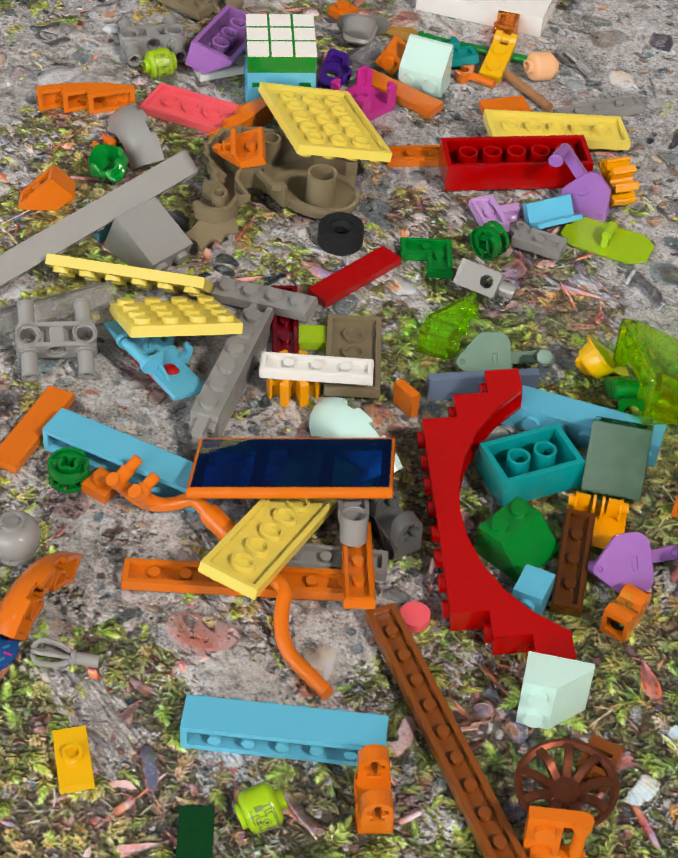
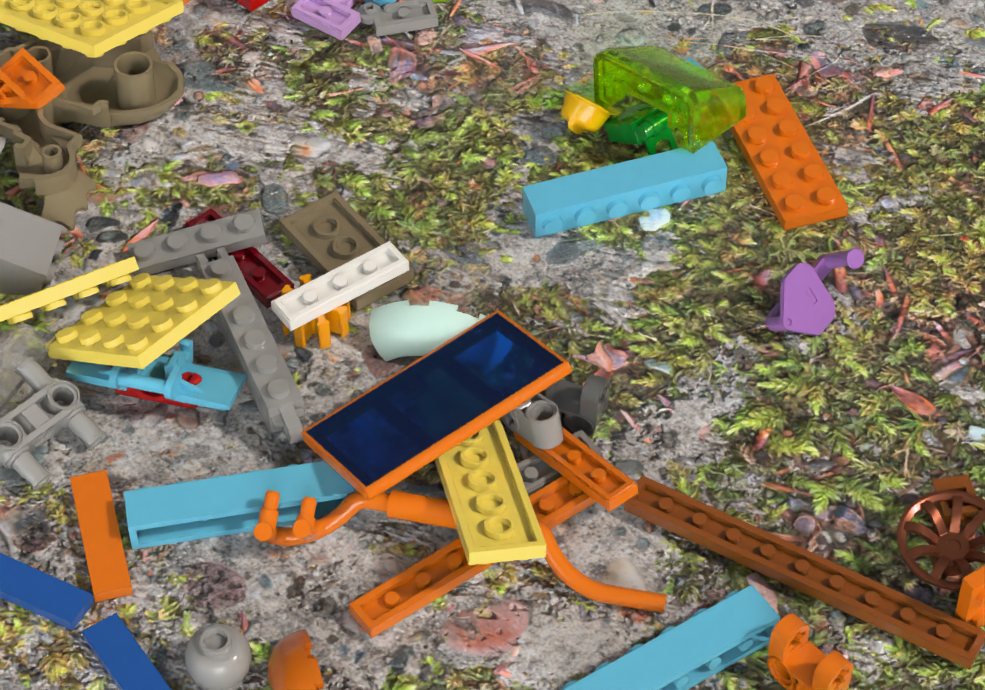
camera: 35 degrees left, 5 degrees up
green wheel [48,447,90,493] -> none
orange plate [81,466,118,504] -> none
lime tile [299,325,326,350] -> none
red tile [308,246,401,308] -> none
black tyre [318,212,364,256] -> none
orange tile [393,378,420,418] -> none
coral tile [399,601,431,633] -> none
green tile [400,237,453,279] -> none
clear neon green slope [417,292,479,361] -> none
red arch [417,368,577,660] -> none
sand blue tile [426,368,540,401] -> none
light grey torso [453,258,517,301] -> none
sand green piece [454,332,553,372] -> none
green wheel [470,220,510,261] -> none
green slope [475,496,559,582] -> none
teal brick [476,423,585,508] -> none
medium azure brick [512,564,556,615] -> none
light aqua slope [515,651,595,730] -> none
reddish brown tile [550,508,596,618] -> none
light orange hinge [567,491,629,549] -> none
slope [581,416,654,504] -> none
orange leg [599,582,652,643] -> none

